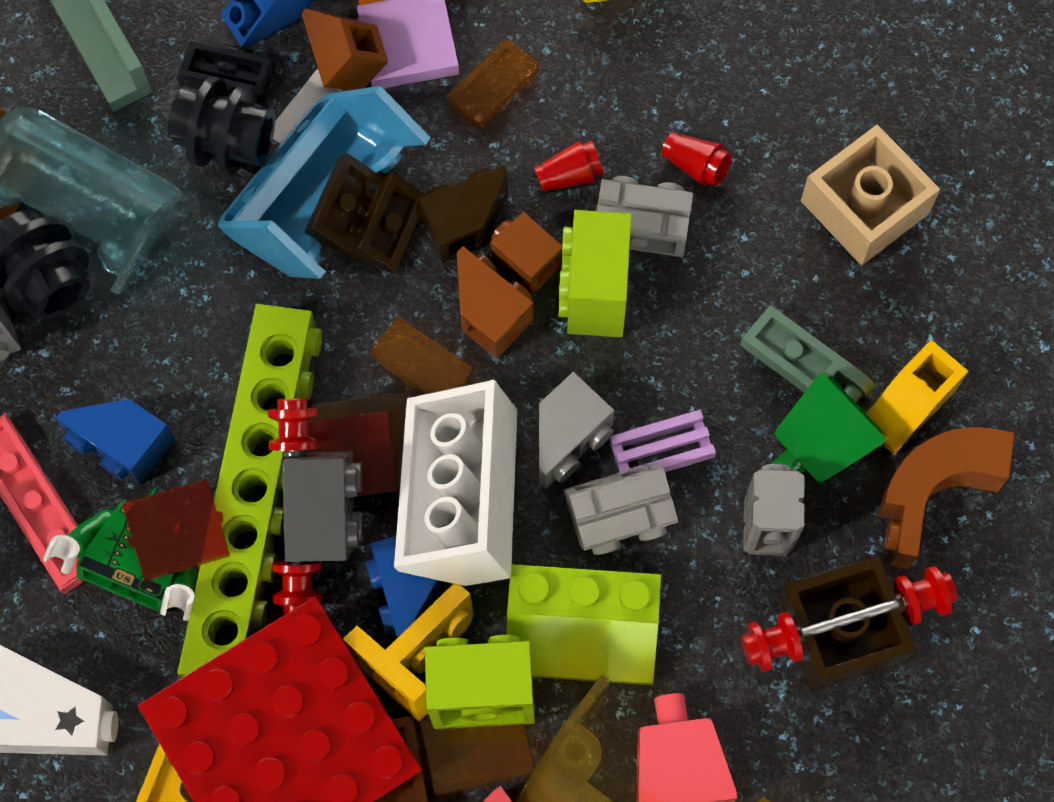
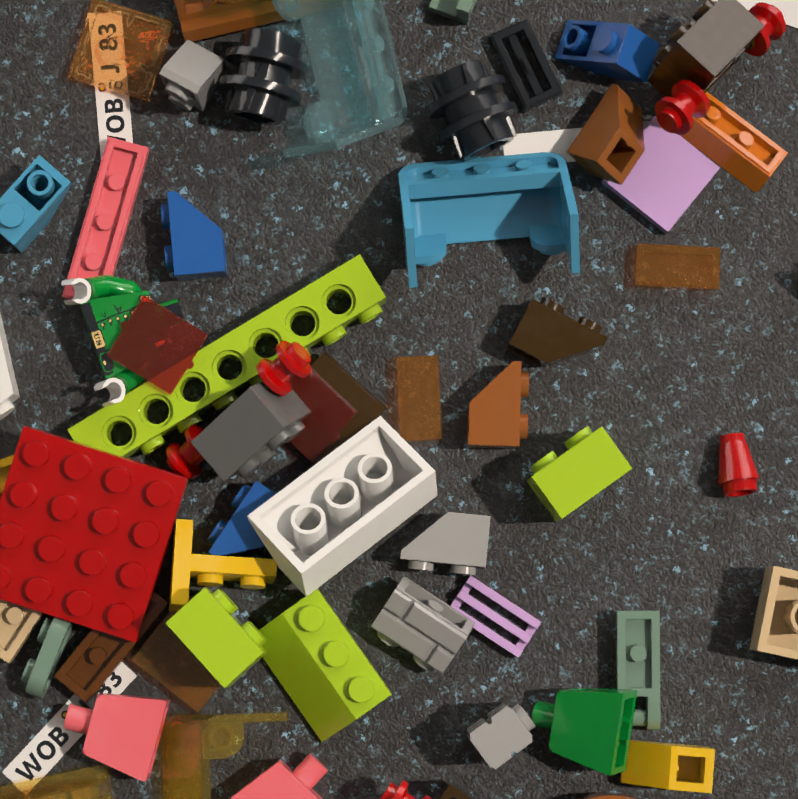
camera: 45 degrees right, 15 degrees up
dark brown slope [304,153,426,273] -> none
dark orange brick [491,212,563,296] -> none
red cone [534,140,604,192] -> none
light grey brick [596,176,693,257] -> none

